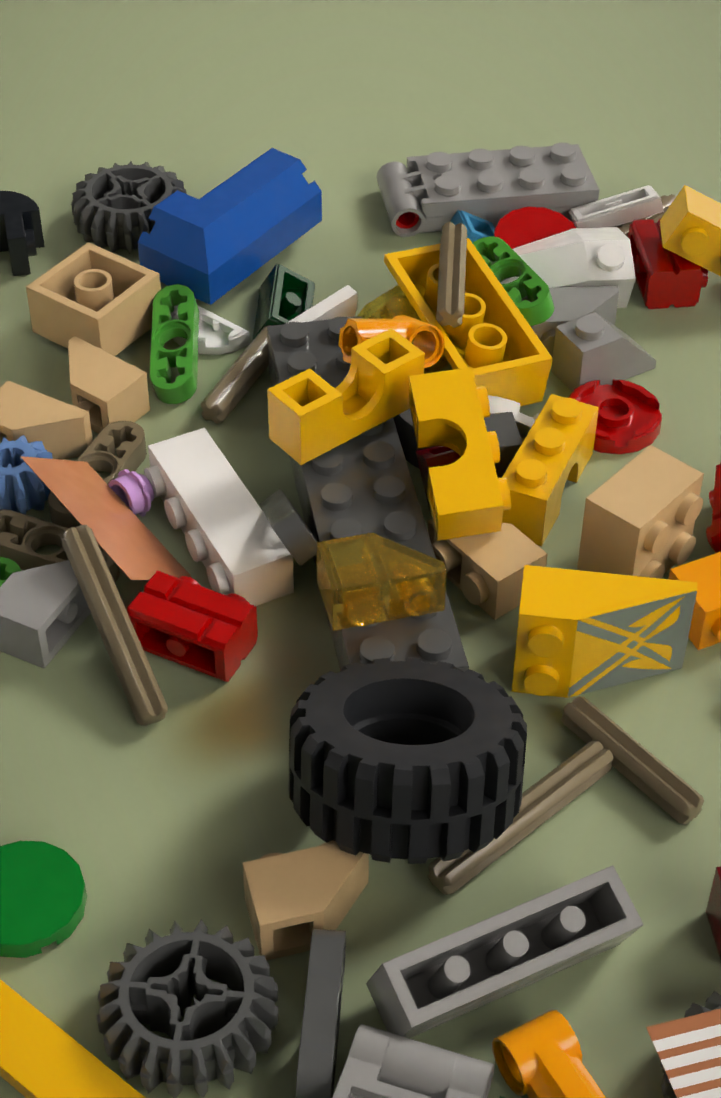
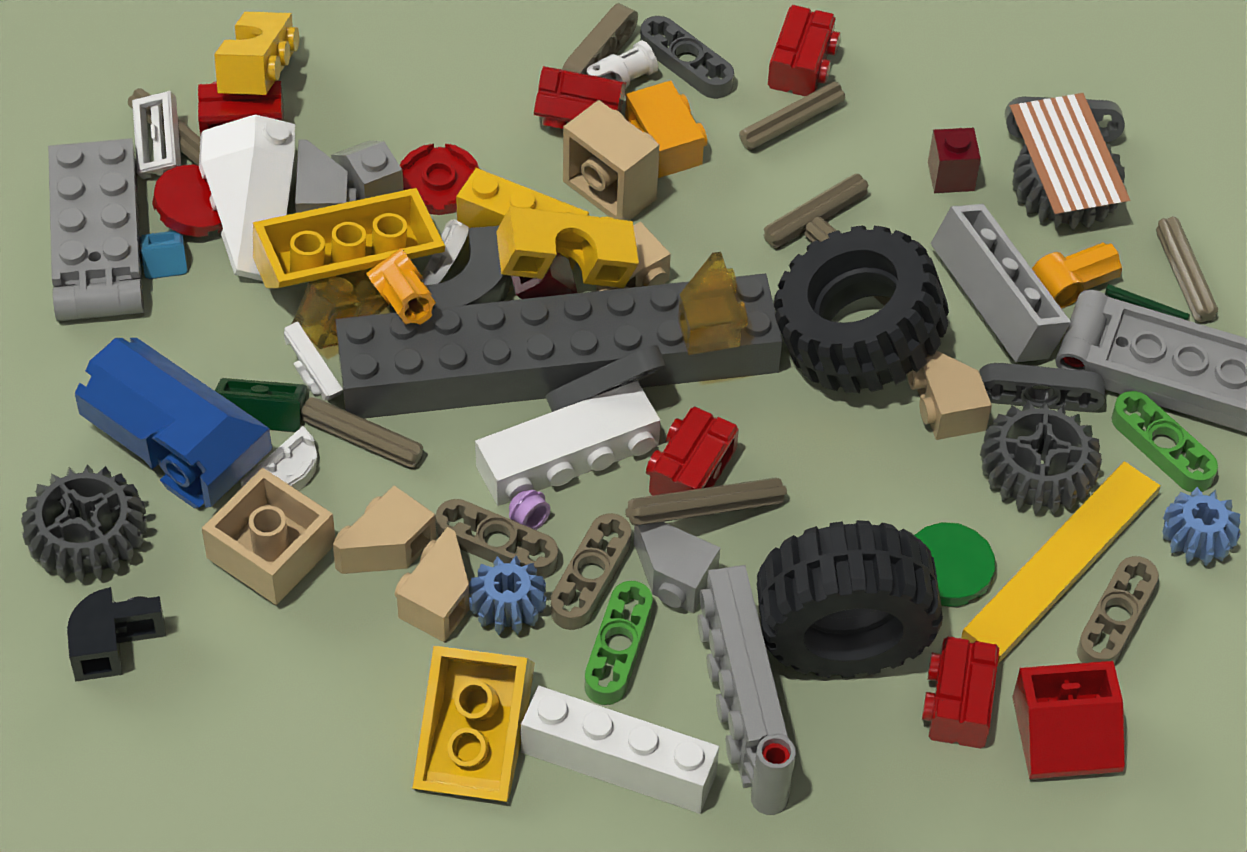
camera: 90 degrees left, 10 degrees up
nougat sticker [20,456,195,580] -> none
bright green beam [150,284,199,404] -> none
yellow arch [267,328,425,465] -> none
dark tan axle [436,221,467,328] -> none
bright green beam [473,236,555,326] -> none
yellow slope [511,565,697,698] -> none

